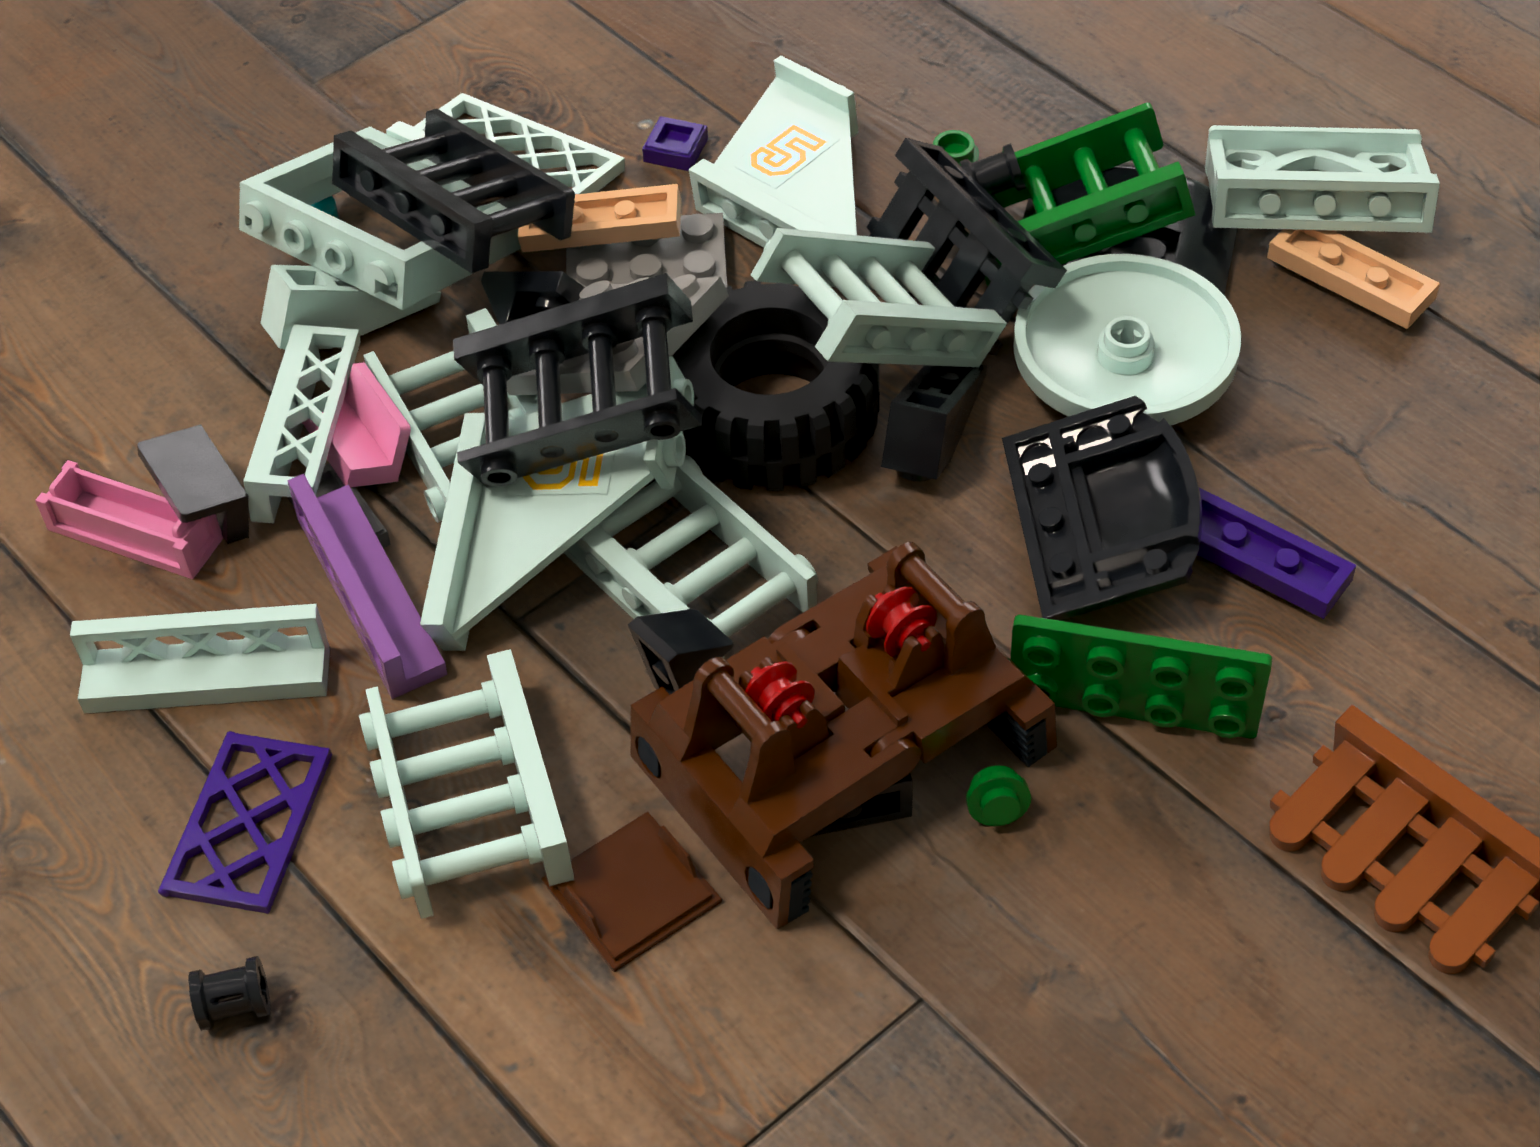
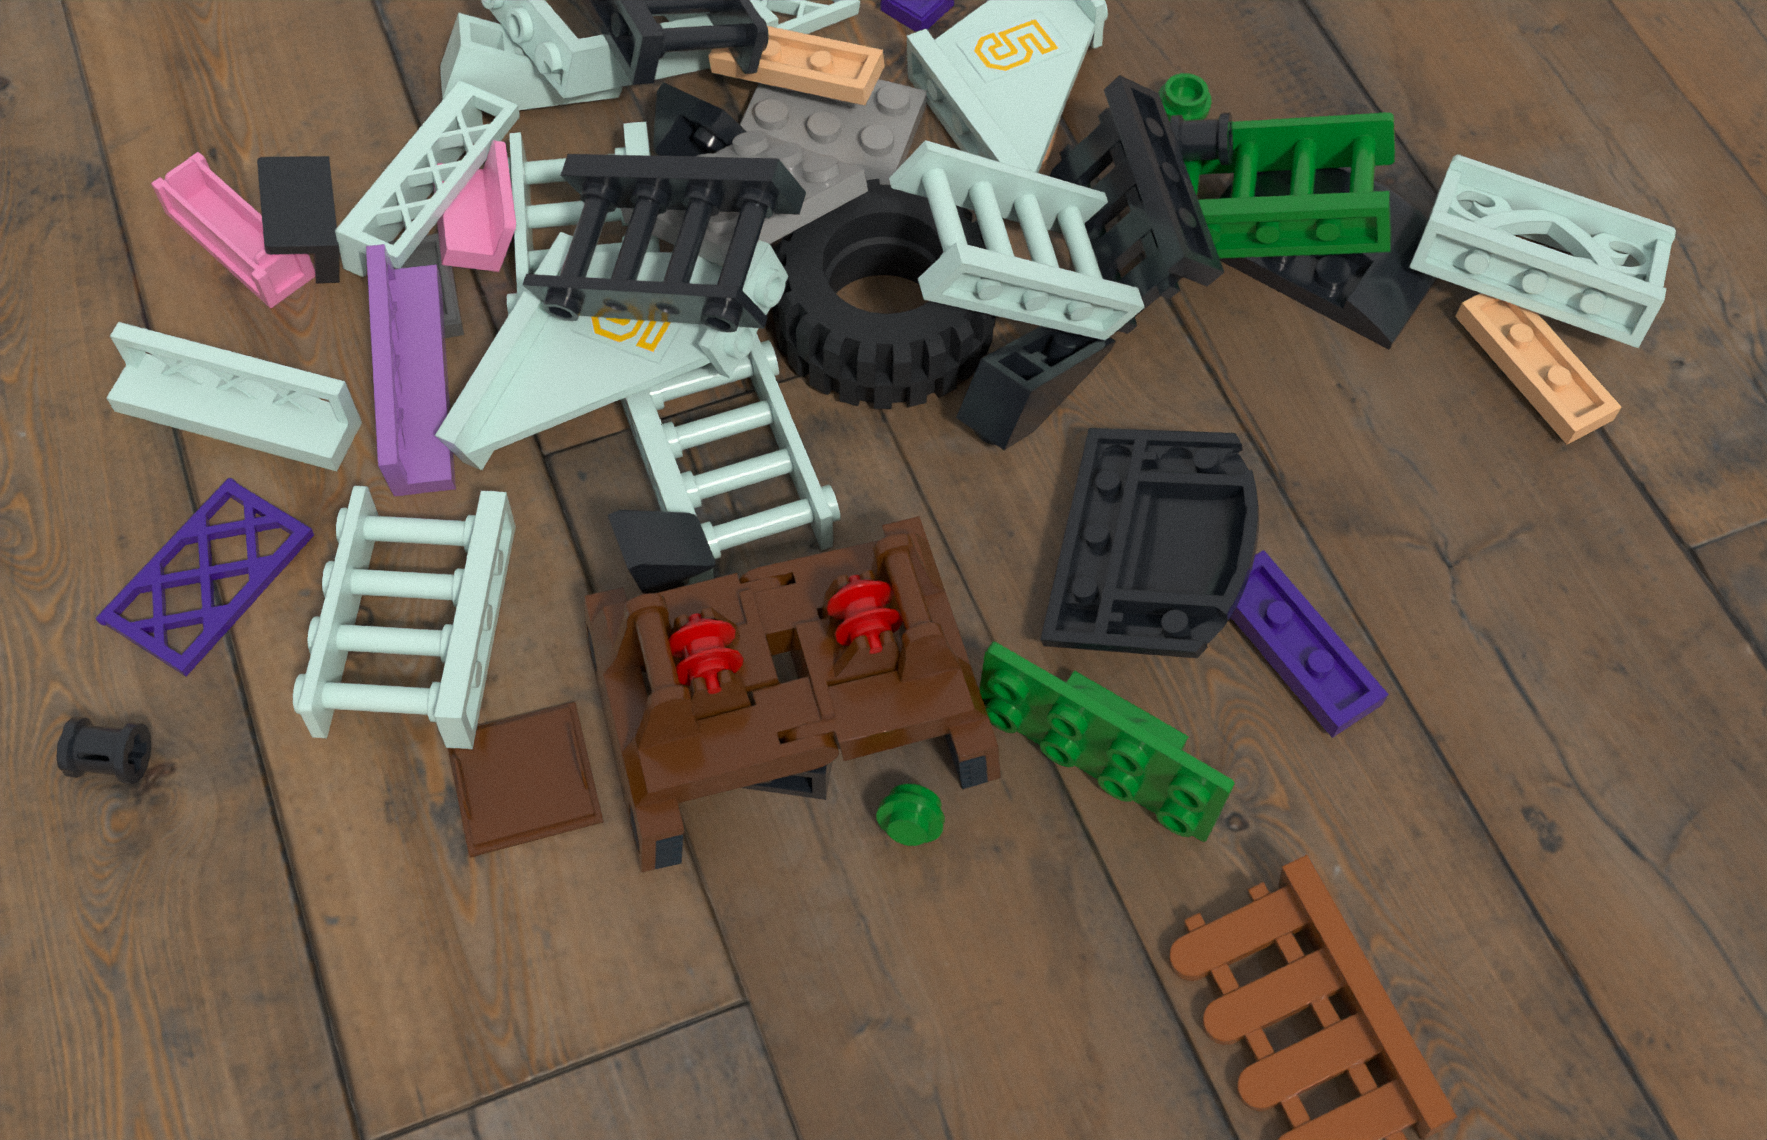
camera: 15 degrees right, 10 degrees up
light aqua dish [1014,254,1241,426] -> none

